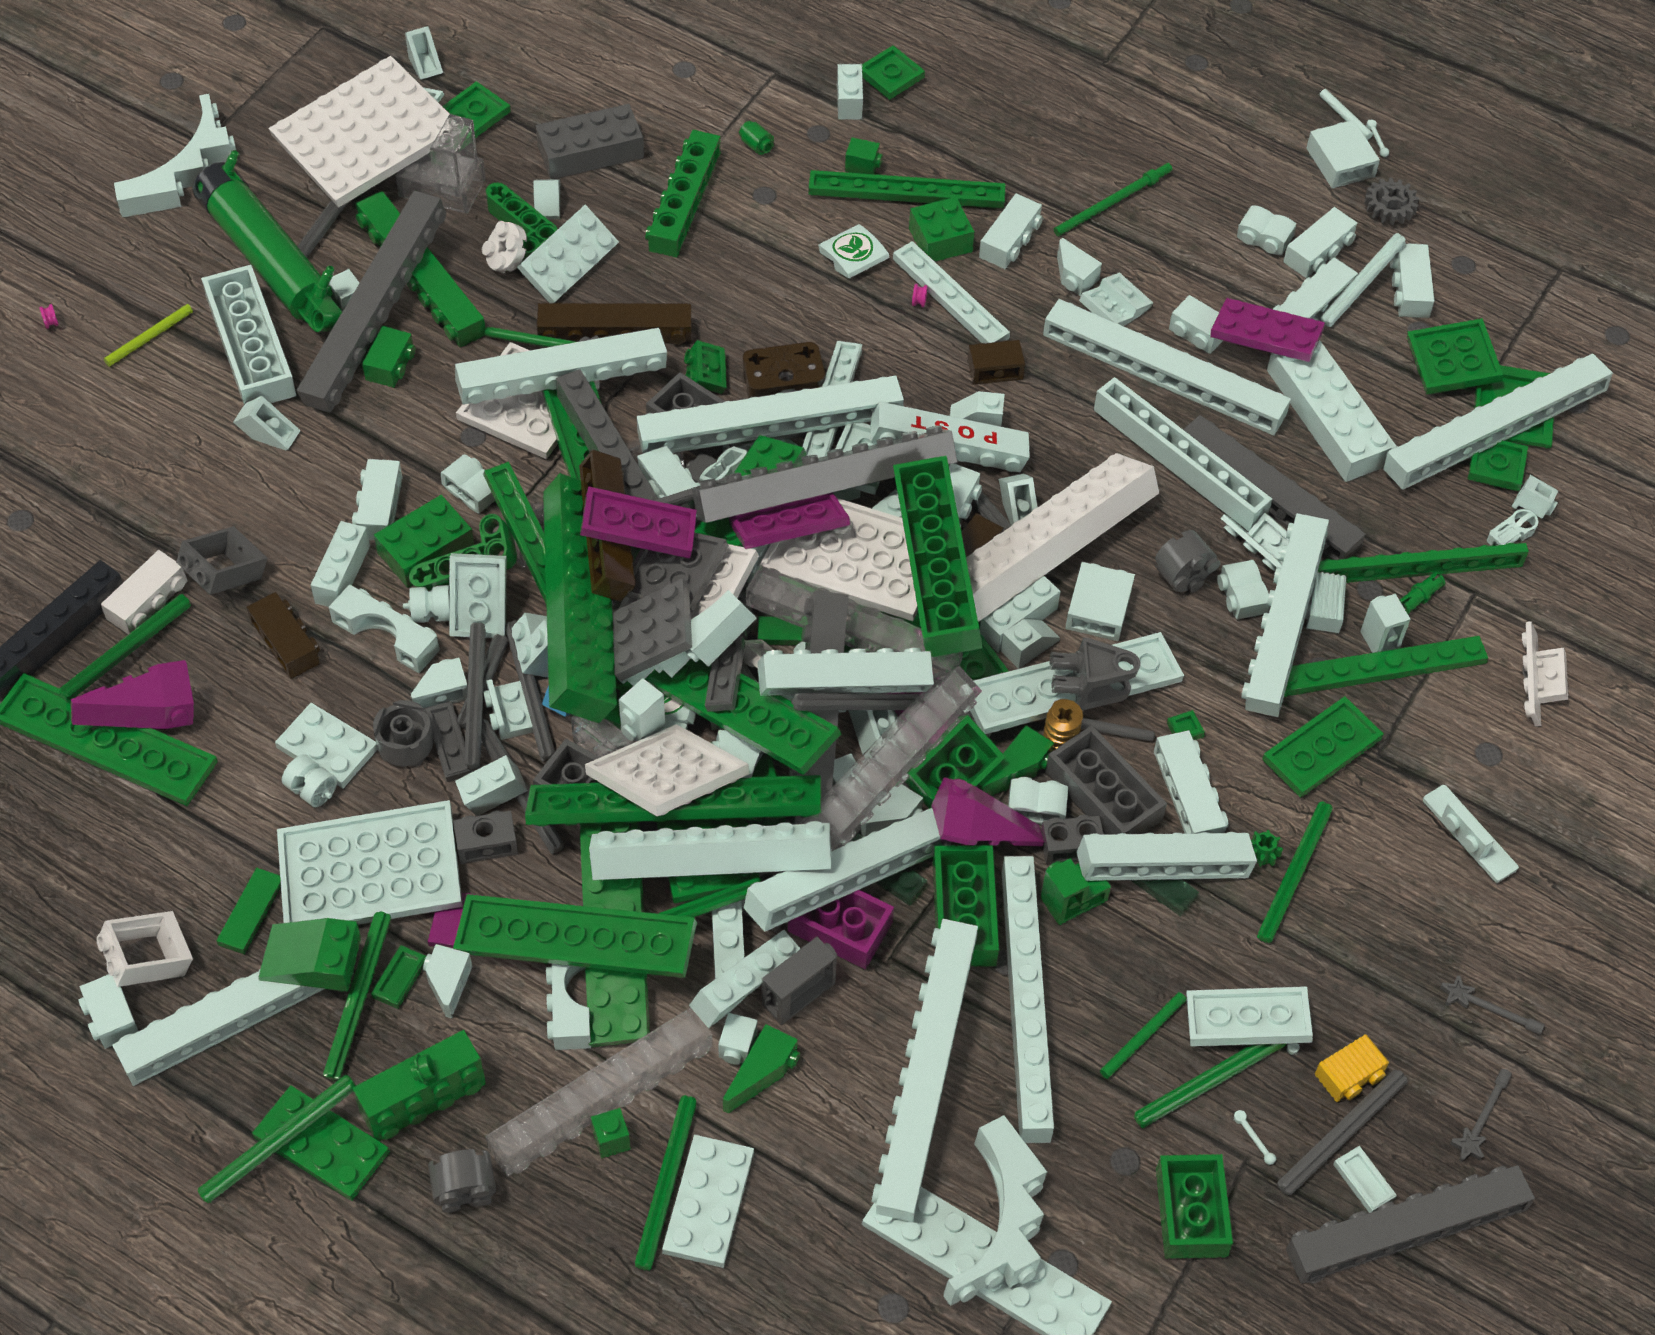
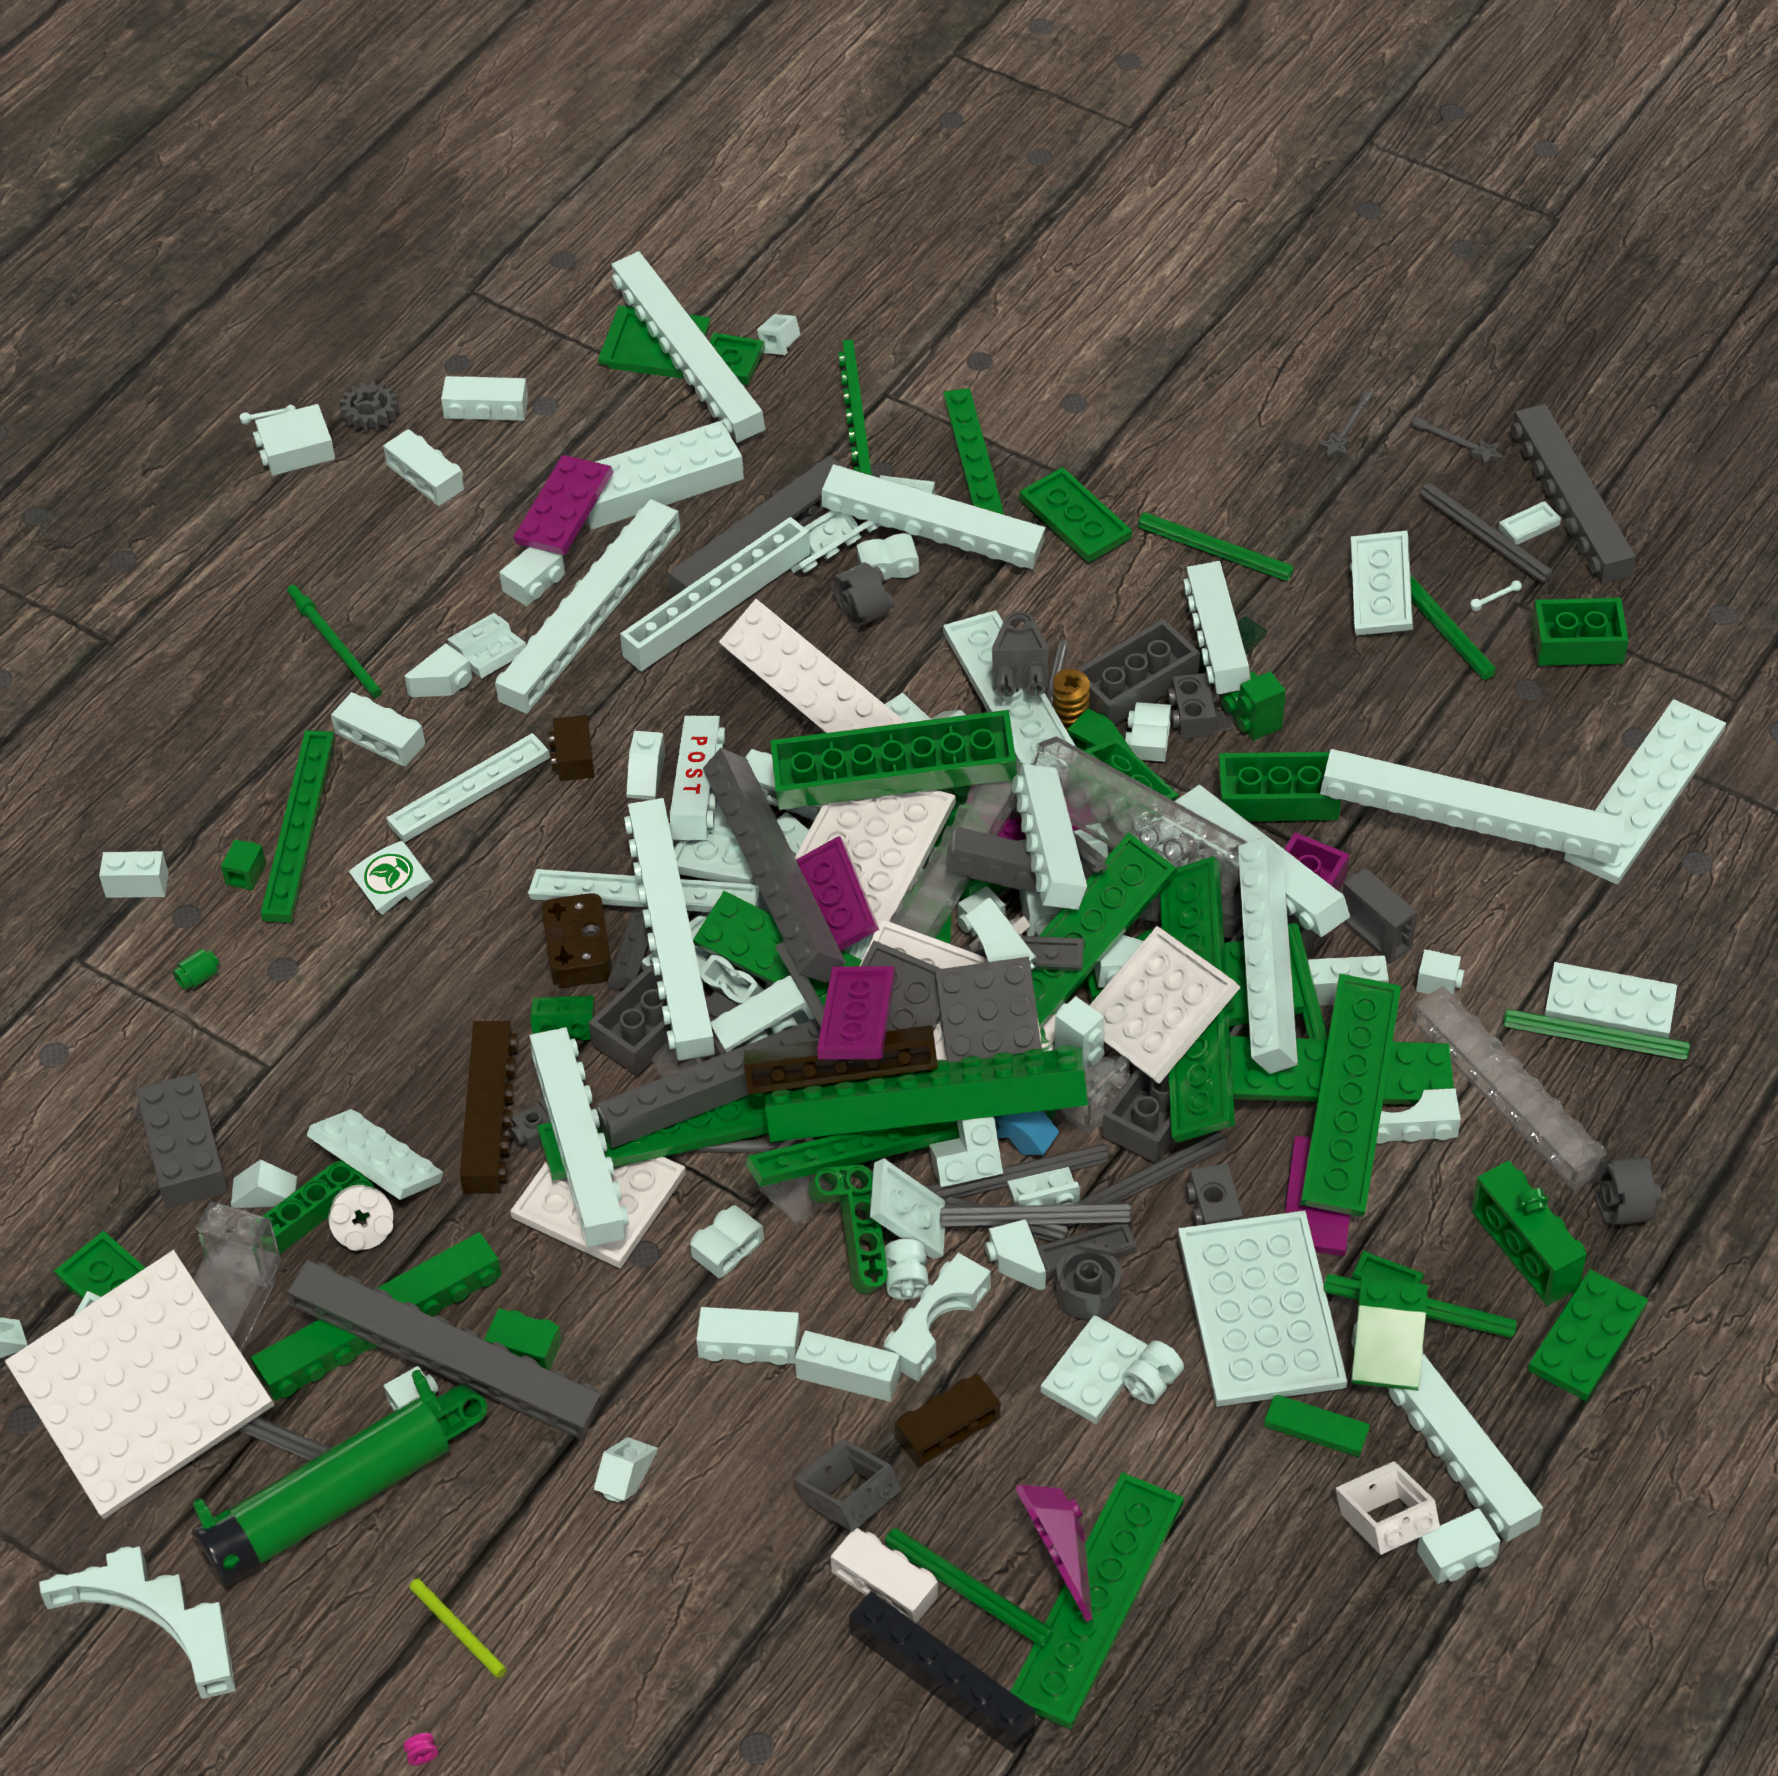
camera: 85 degrees left, 5 degrees down
green axle [198,1075,356,1203] -> none
light aqua brick [201,265,296,405] -> none
green brick [374,494,474,588] -> none
light aqua slope [423,944,472,1018] -> none
light aqua brick [455,755,527,816] -> none
green bar [485,326,576,347] -> none
green brick [591,1108,631,1159] -> none
green brick [645,129,721,258] -> none
light aqua arch [689,930,800,1028] -> none
green slope [723,1024,800,1114] -> none
green plate [862,45,925,100] -> none
green brick [909,197,975,262] -> none
dark pink bush [912,283,928,307] -> none
magenta wedge [932,778,1044,846] -> none
light aqua arch [943,1115,1047,1306] -> none
light aqua slope [999,474,1037,525] -> none
light aqua brick [1002,856,1054,1143] -> none
light aqua brick [1065,562,1135,641] -> none
green bar [1100,992,1187,1079] -> none
light aqua brick [1154,731,1228,834] -> none
green tile [1167,710,1205,740] -> none
light aqua brick [1237,206,1296,255] -> none
green gear [1251,830,1283,867] -> none
light aqua brick [1274,258,1358,321] -> none
yellow brick [1315,1034,1389,1102] -> none
light aqua bar [1319,89,1373,140] -> none
light aqua axle [1321,233,1405,327] -> none
light aqua brick [1360,594,1411,653] -> none
green pin [1399,572,1445,614] -> none
green plate [1407,318,1503,395] -> none
light aqua bracket [1423,785,1519,883] -> none
light aqua piece [1487,509,1538,546] -> none
white bracket [1522,621,1568,727] -> none

